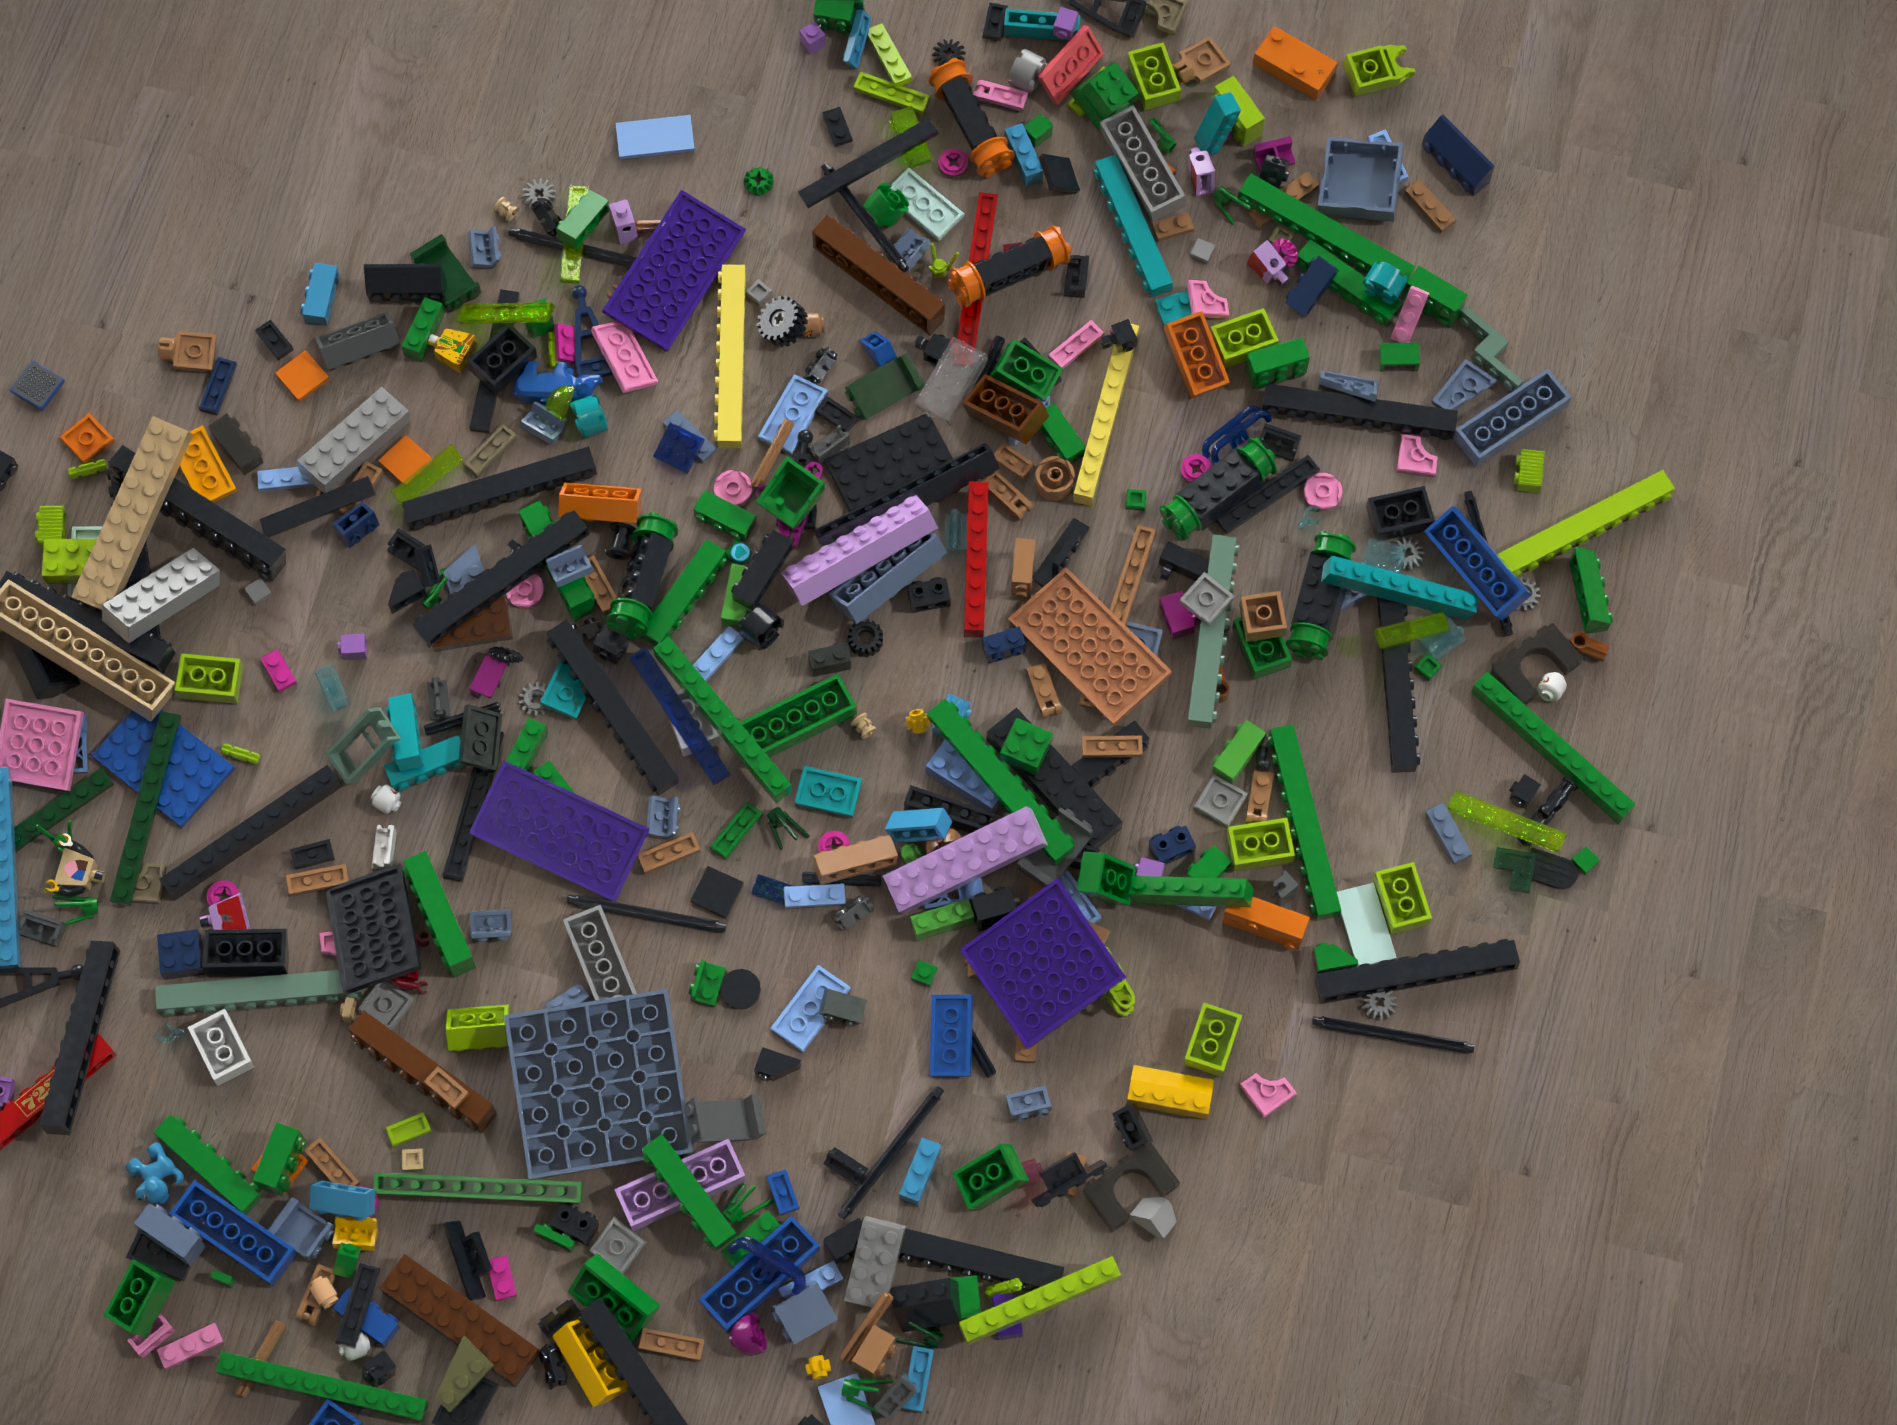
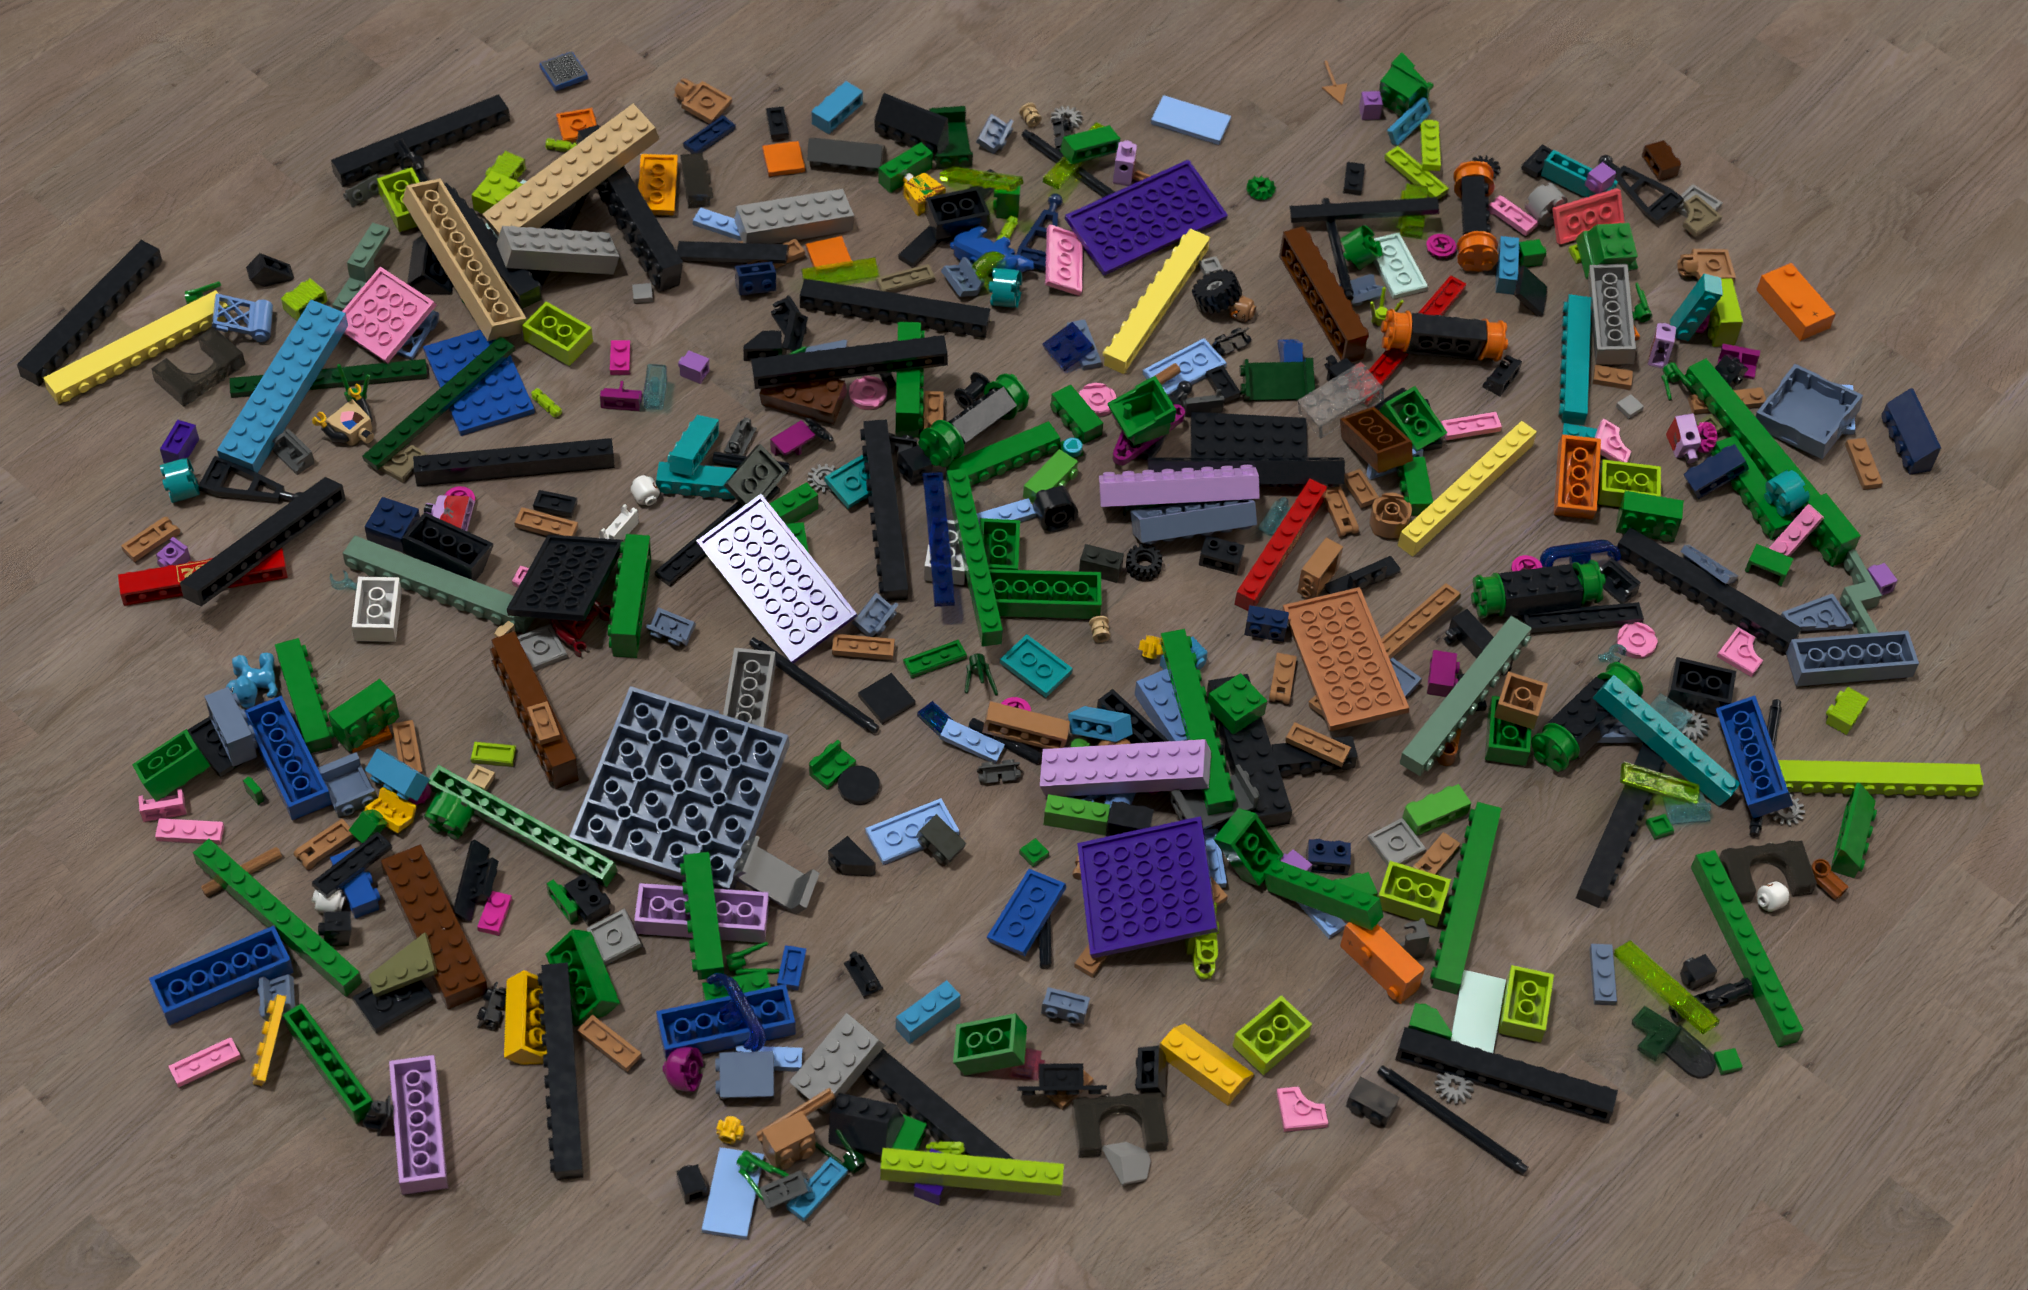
camera: 25 degrees right, 15 degrees down
green plant [52,894,99,926] -> none
light nougat brick [309,1276,339,1309] -> none
sand green door [326,707,401,785] -> none
lime slope [446,1004,509,1051] -> none
black hinge [537,1299,580,1339] -> none
sand blue bracket [546,545,594,587] -> none
dark pink plate [554,323,575,364] -> none
orange brick [558,482,642,523] -> none
black brick [731,530,794,610] -> none
black slope [824,1218,861,1264] -> none
black piece [837,1086,944,1220] -> none
black brick [1100,319,1137,353] -> none
green tile [1126,489,1147,511] -> none
lime brick [1127,42,1181,111] -> none
light grey tile [1179,572,1235,627] -> none
black arm [1256,746,1271,771] -> none
lime brick [1342,45,1416,97] -> none
none -> green brick [424,792,474,840]
none -> magenta panel [600,381,642,411]
none -> green brick [980,518,1020,570]
none -> medium nougat piece [1322,60,1348,105]
none -> black brick [1346,1076,1400,1128]
none -> medium lavender brick [1867,563,1898,596]

